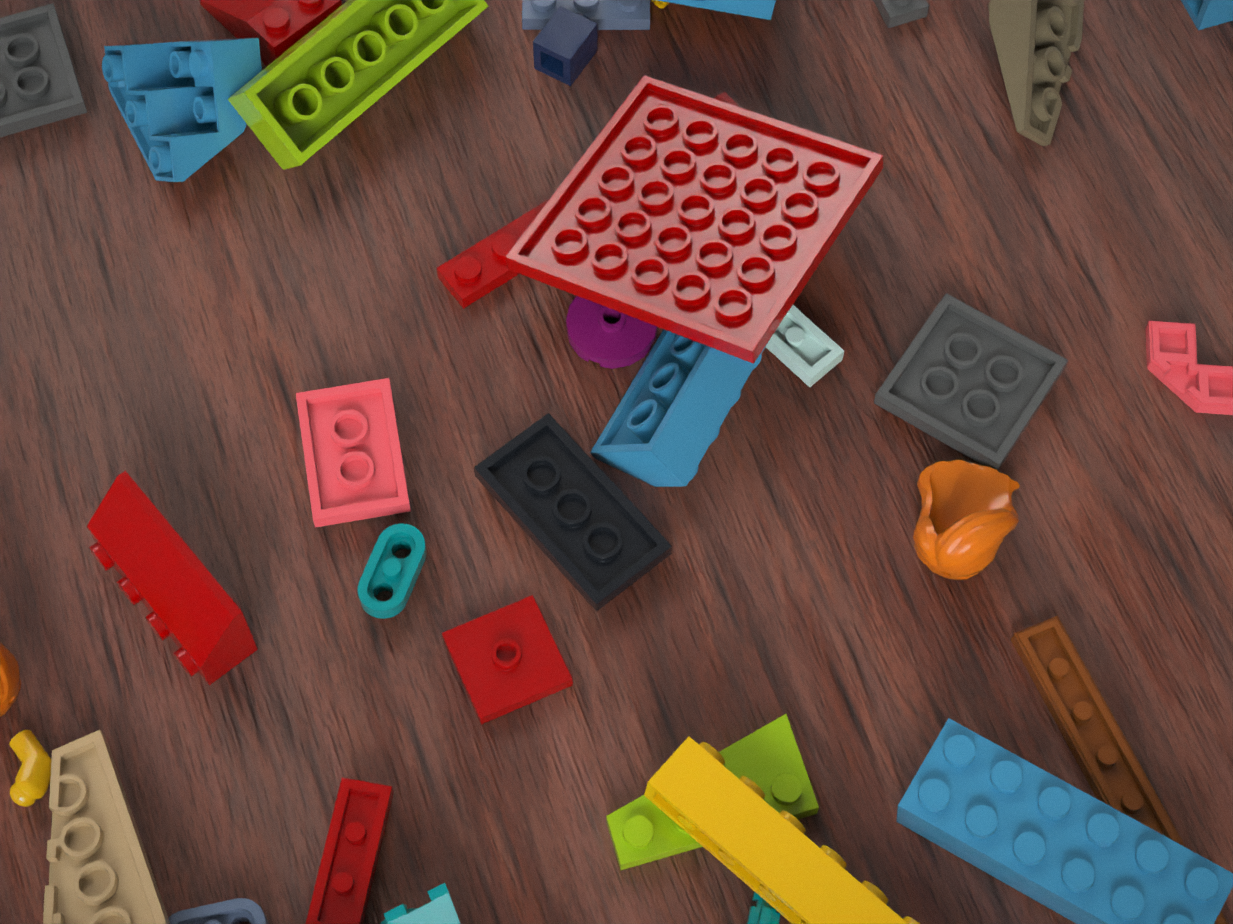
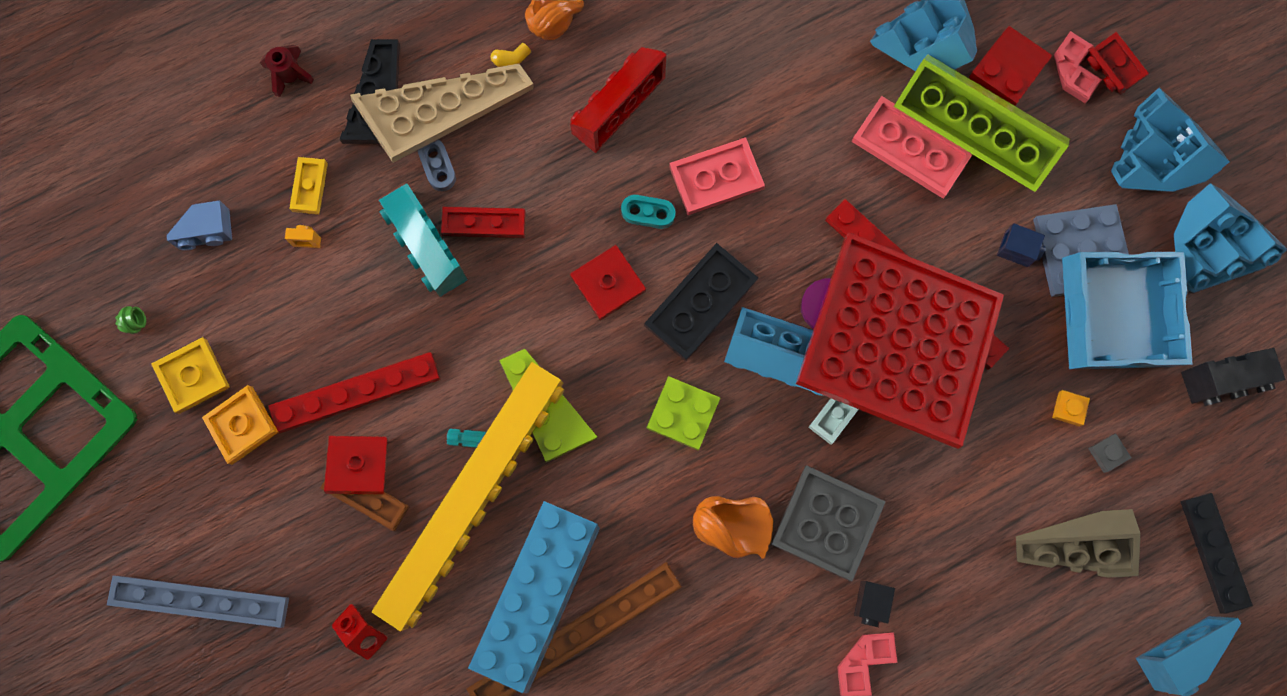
camera: 80 degrees right, 15 degrees up
none -> lime plate [647,376,720,451]
none -> coral plate [851,96,973,199]
none -> black brick [854,581,895,628]
none -> light orange plate [1052,390,1090,426]

